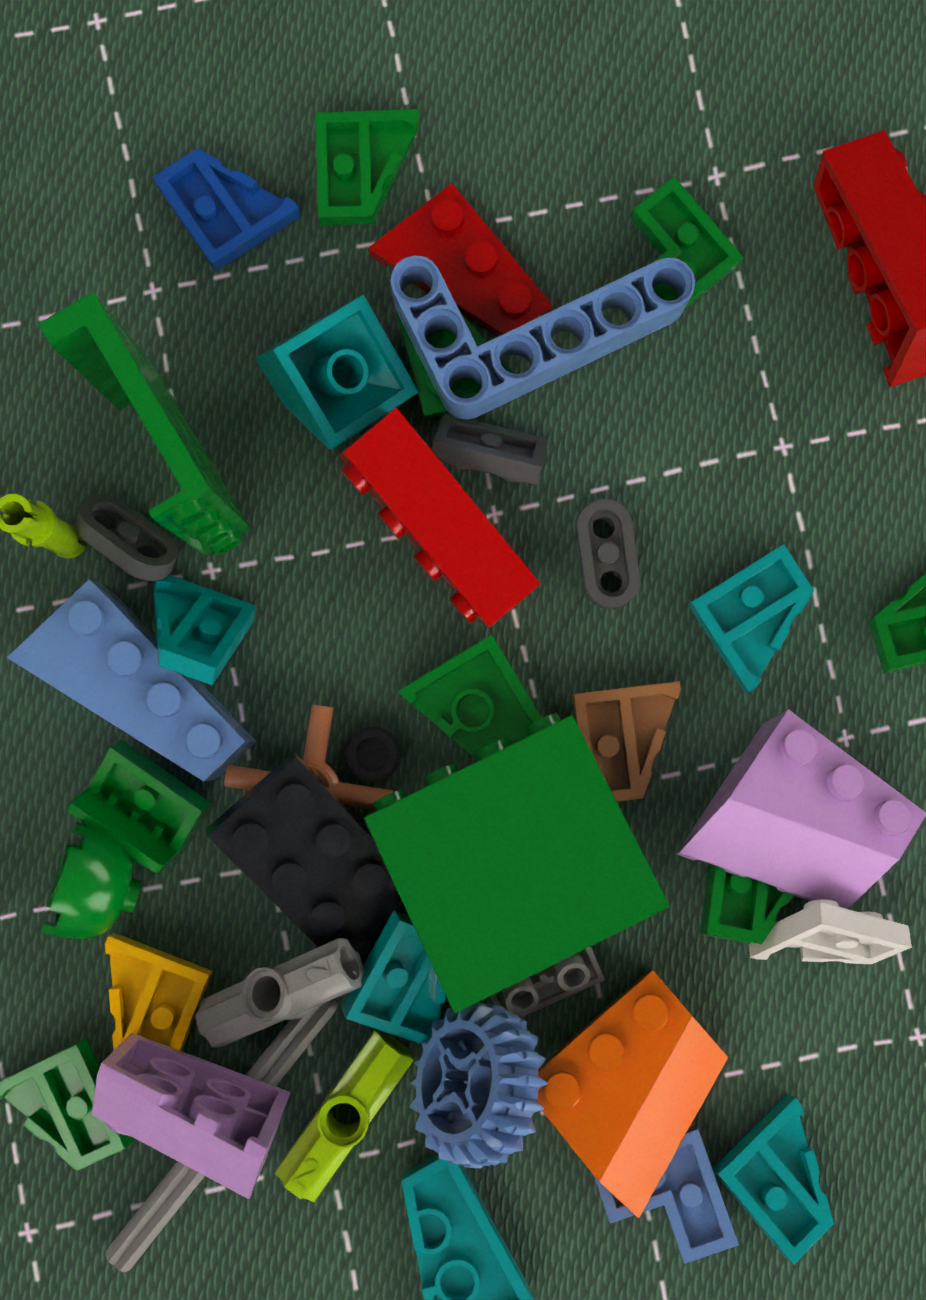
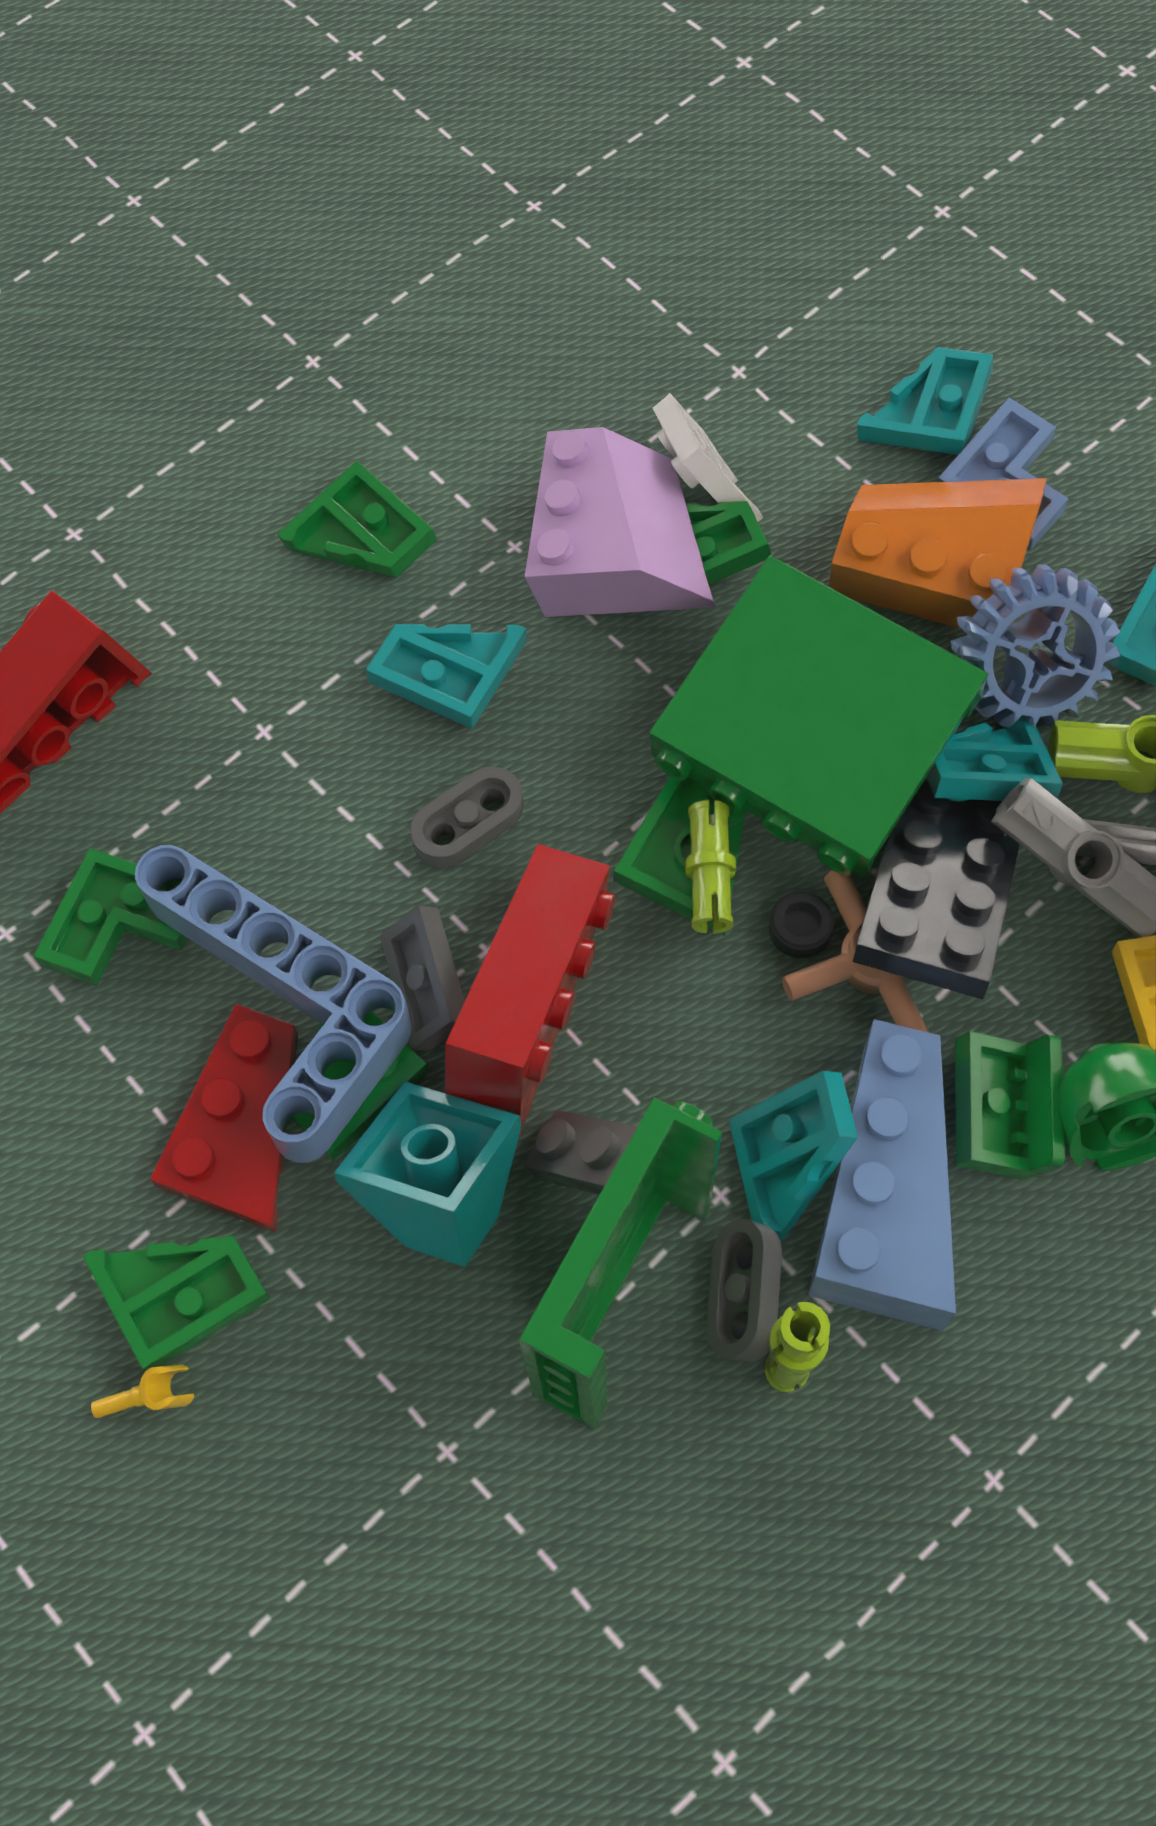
camera: 120 degrees left, 20 degrees down
blue wing [152,148,301,272] -> none
medium nougat wing [572,681,681,801] -> none
none -> yellow hand [91,1365,194,1418]
none -> dark grey plate [523,1110,638,1195]
none -> lime pin [685,800,736,934]

